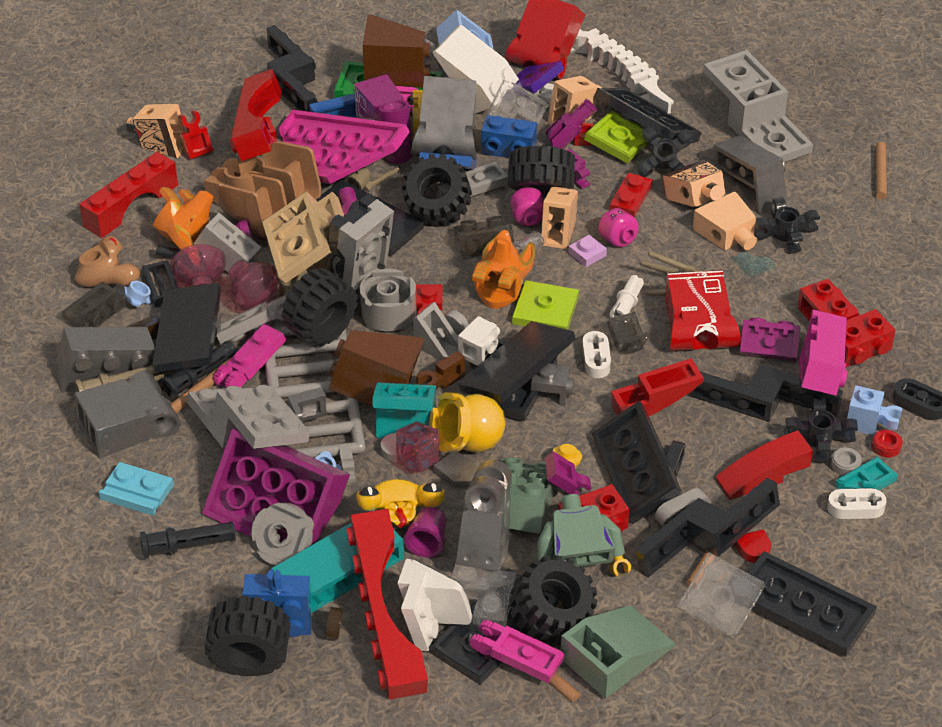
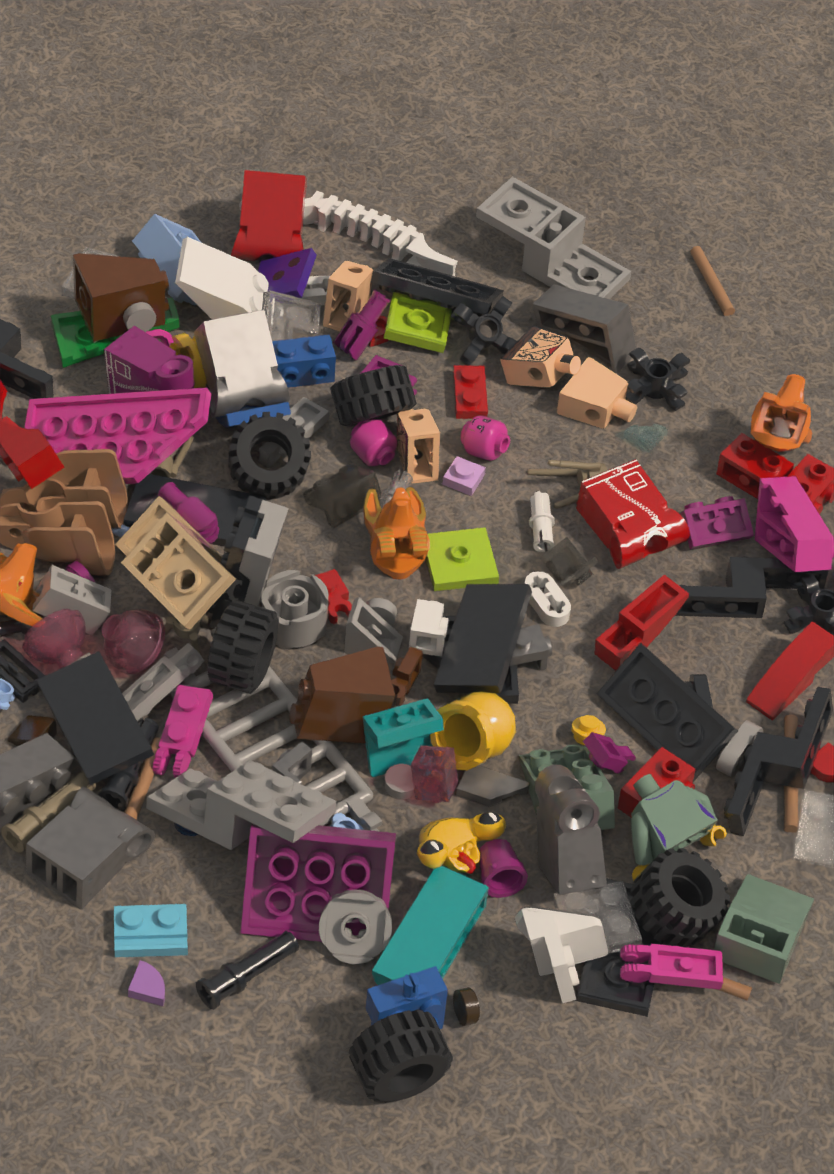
camera: 30 degrees left, 5 degrees up
blue tile [309,94,357,118] -> none
red arch [346,508,428,700] -> none
none -> light grey tile [123,302,156,332]
none -> medium lavender tile [128,960,165,1006]
none -> orange piece [750,374,812,452]

